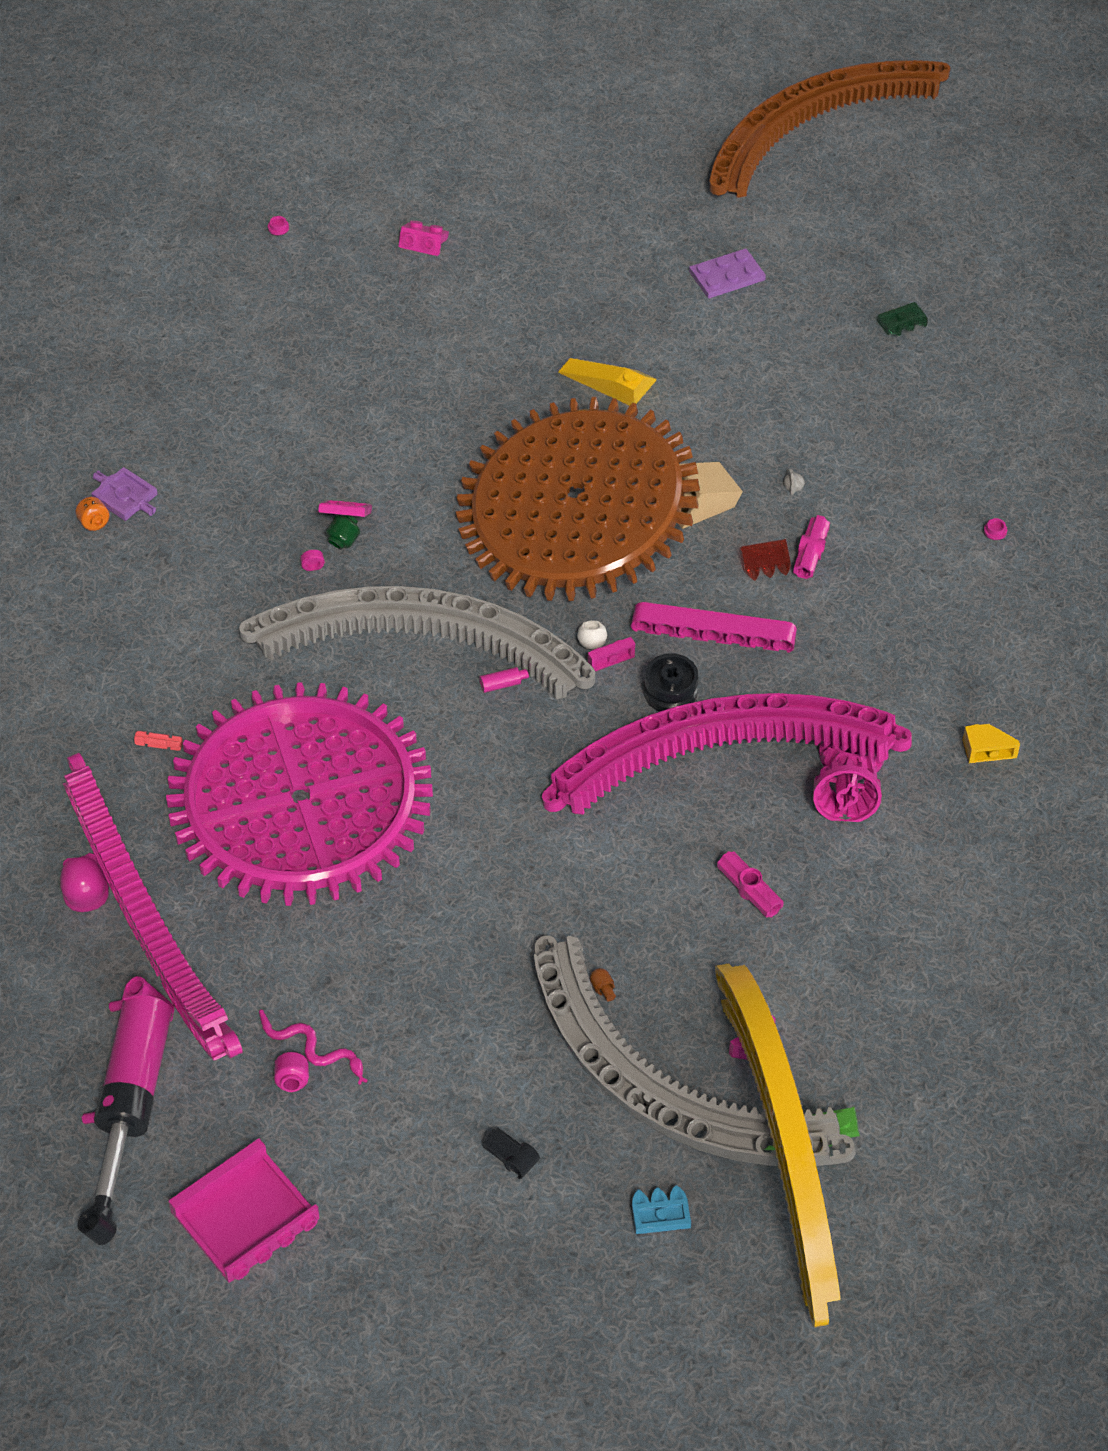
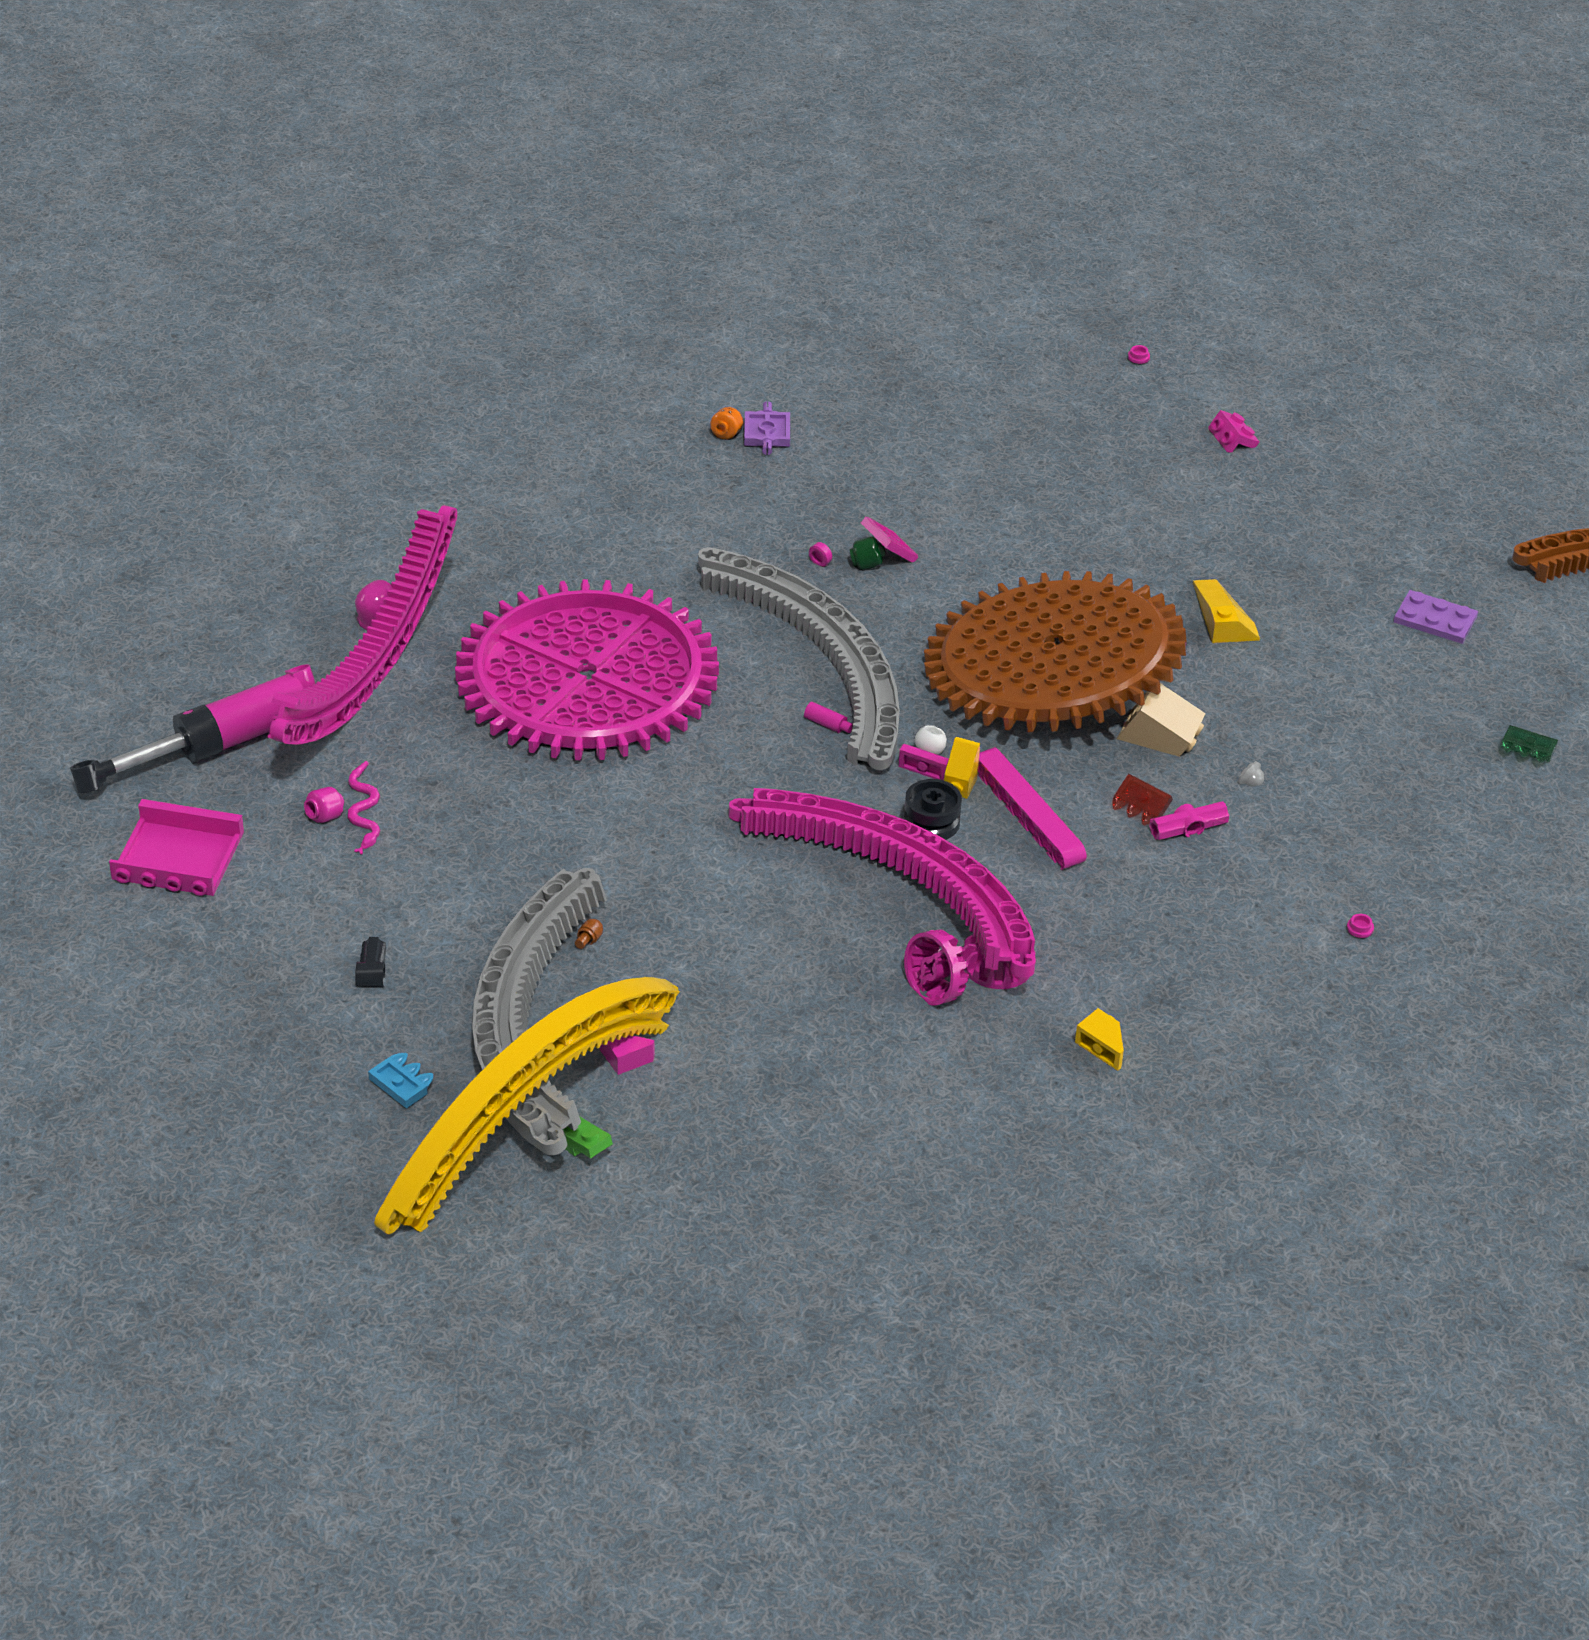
camera: 50 degrees right, 10 degrees down
coral axle [134,731,183,751] -> none
dark pink piece [717,851,784,918] -> none
none -> yellow slope [944,737,980,799]

